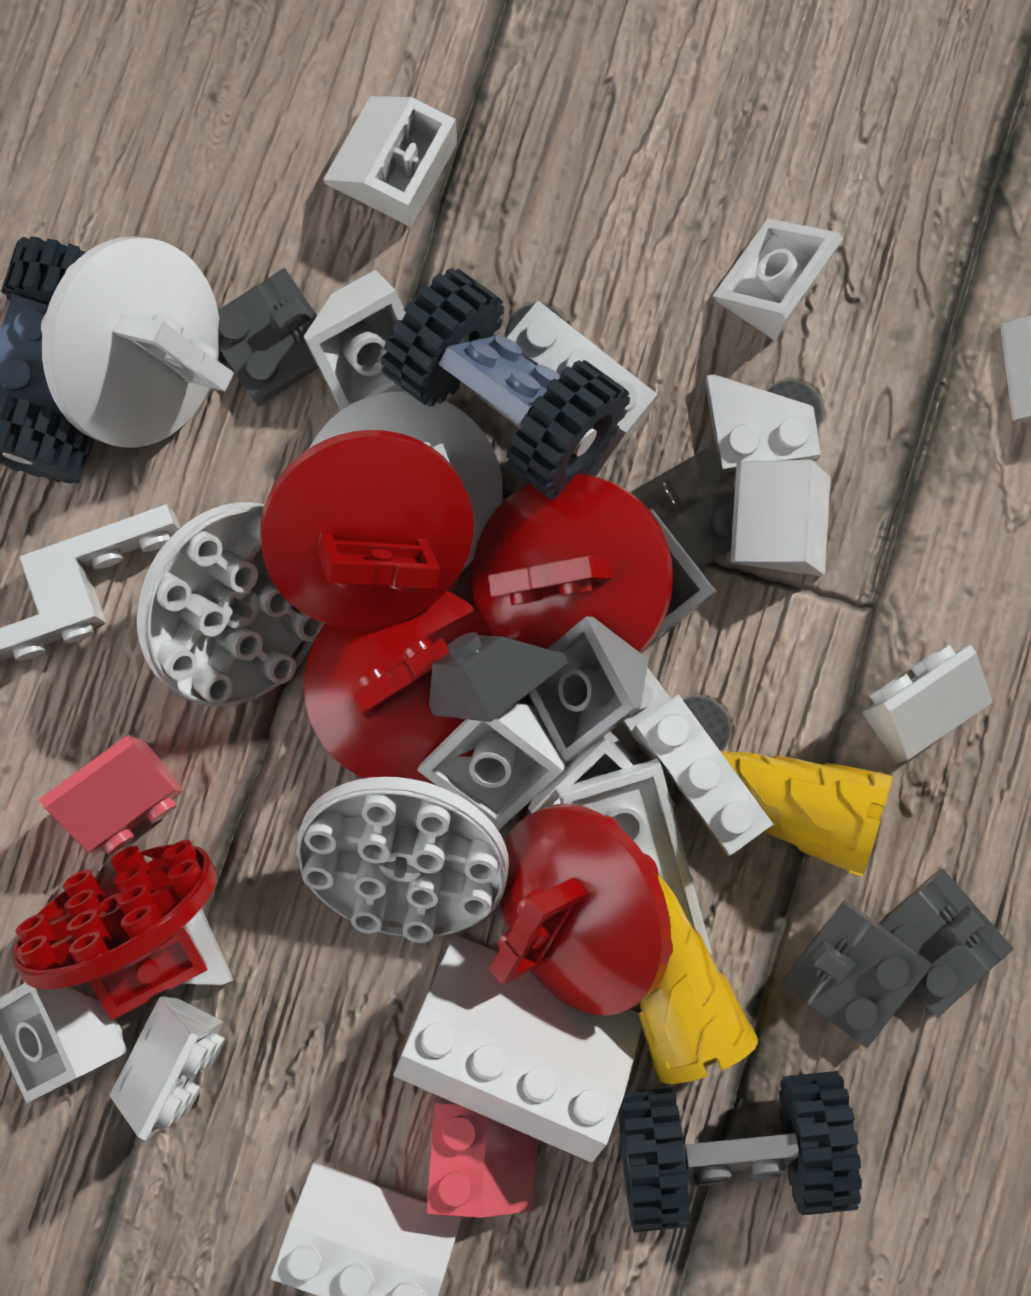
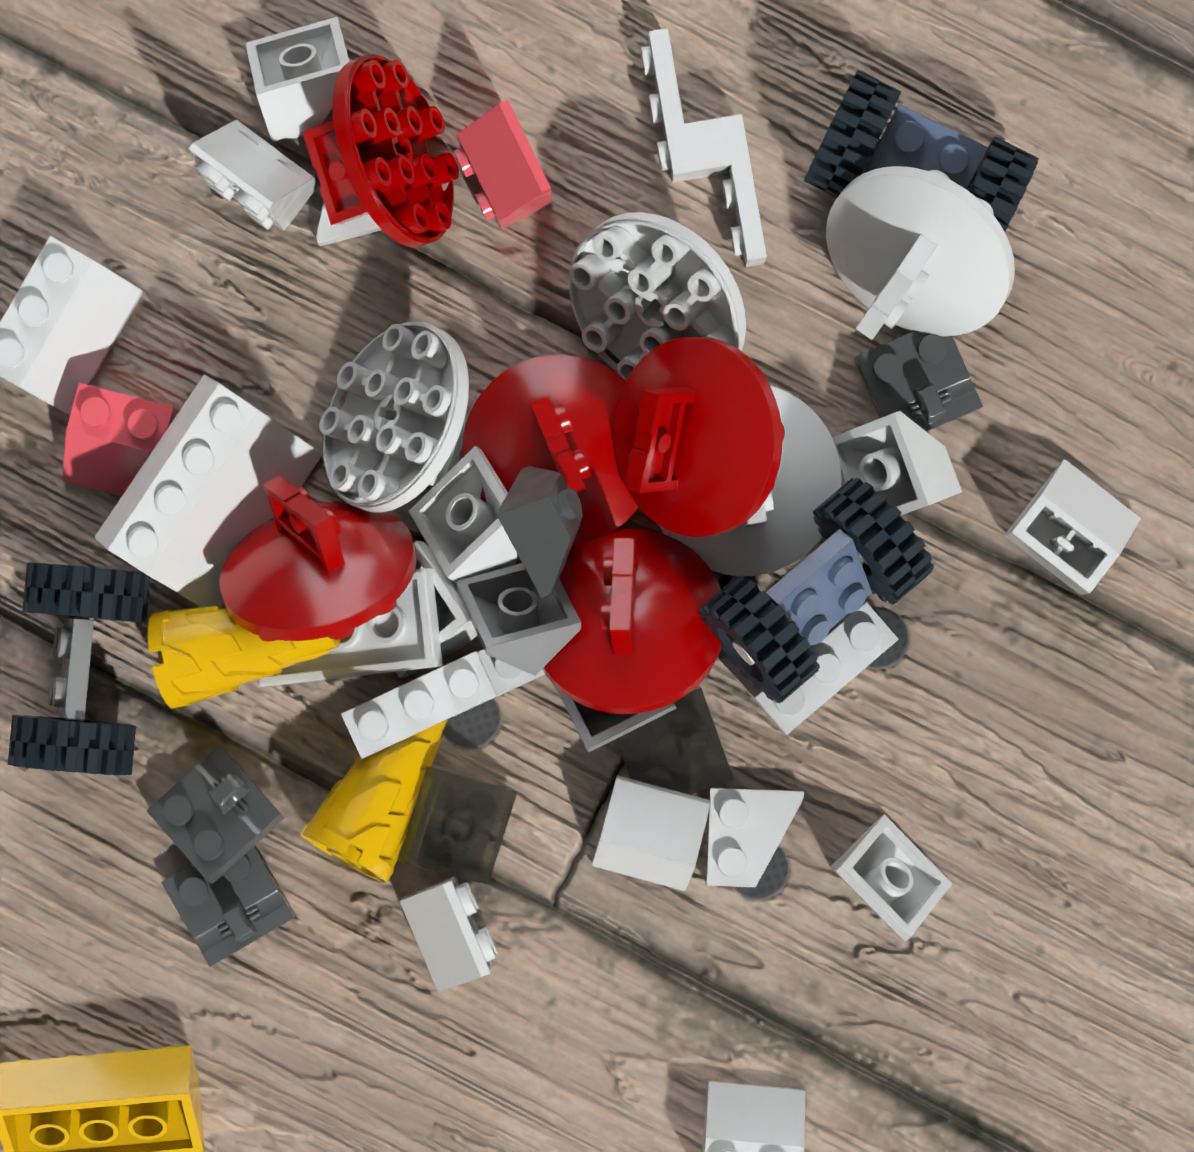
camera: 105 degrees right, 5 degrees up
none -> clear smoke hinge [398,766,517,885]

